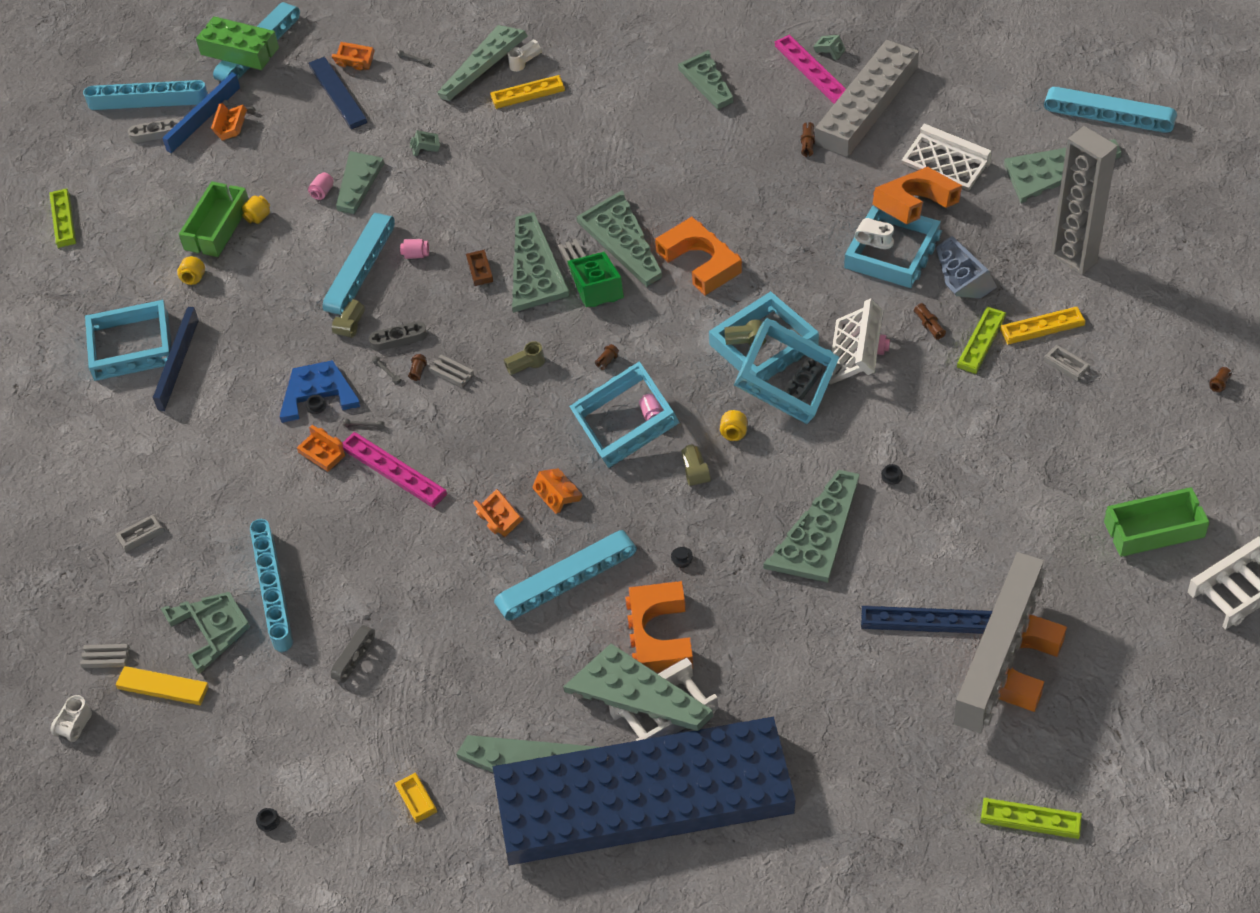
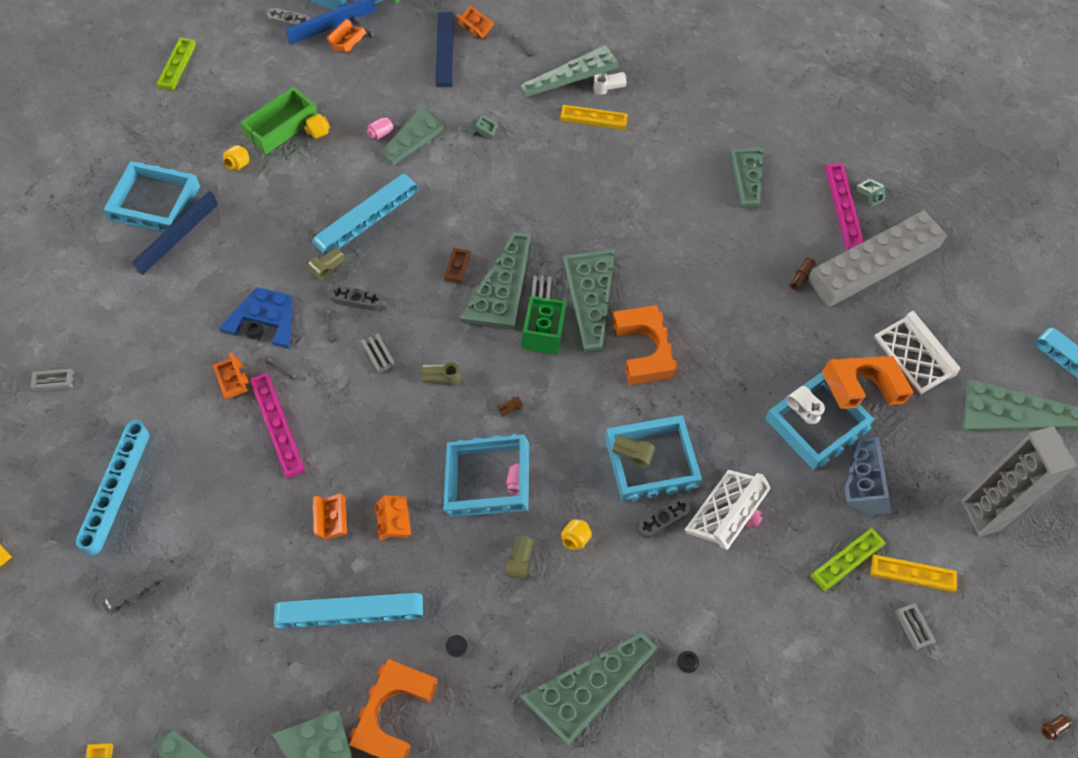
camera: 20 degrees right, 10 degrees up
sand green wing [161,592,250,674] -> none
bright pink brick [400,239,429,259] -> none
reddish brown pin [408,354,427,381] -> none
medium azure window [734,318,839,424] -> none
reddish brown pin [914,303,946,340] -> none

